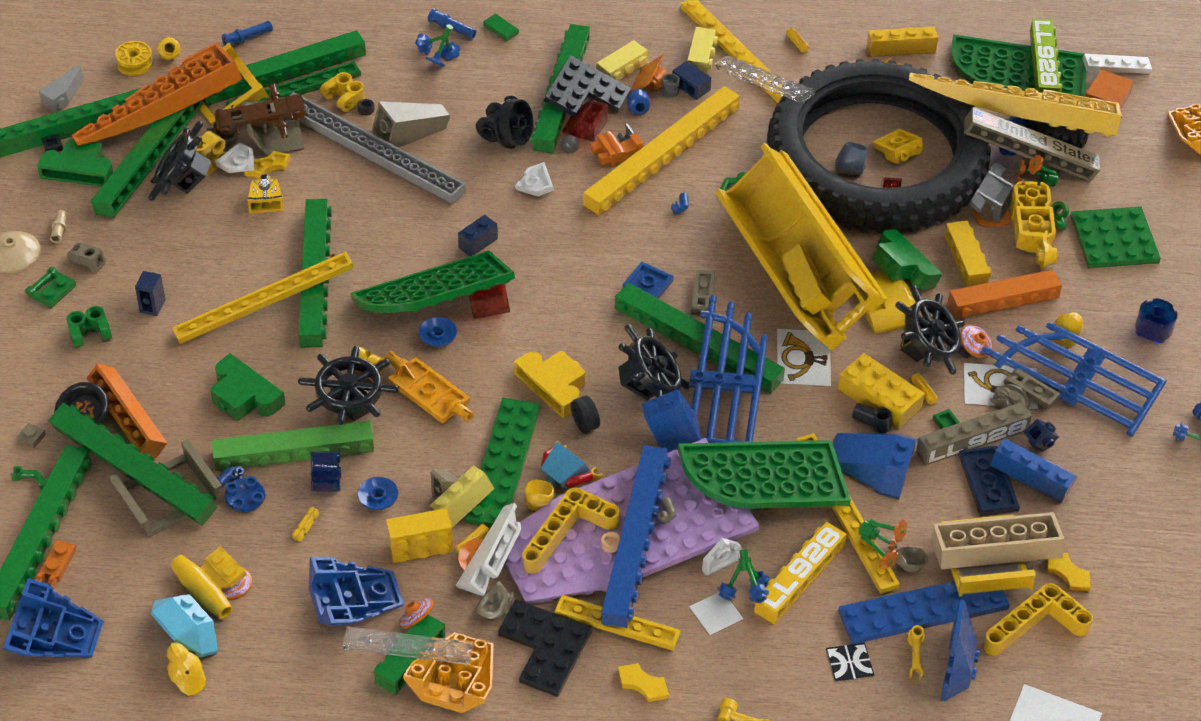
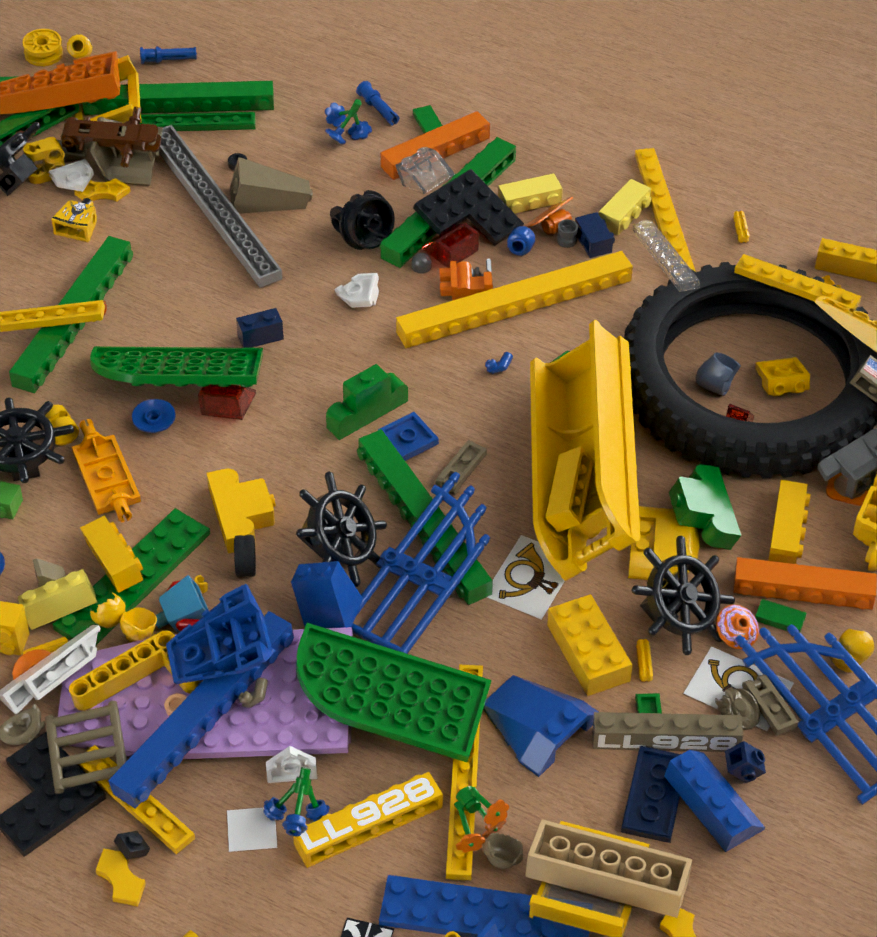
camera: 25 degrees right, 0 degrees up
yellow piece [319,72,365,112] -> none
black piece [852,403,891,433] -> none
none -> dark tan bar [45,701,127,794]
none -> yellow brick [80,515,144,593]
none -> yellow hair [90,593,126,628]
none -> black plate [114,831,150,859]
none -> blue wedge [166,584,273,684]
none -> green brick [326,364,408,440]
none -> orange brick [380,111,490,180]
none -> clear slope [396,147,454,194]
none -> yellow plate [734,254,861,312]
none -> green tile [755,599,807,633]

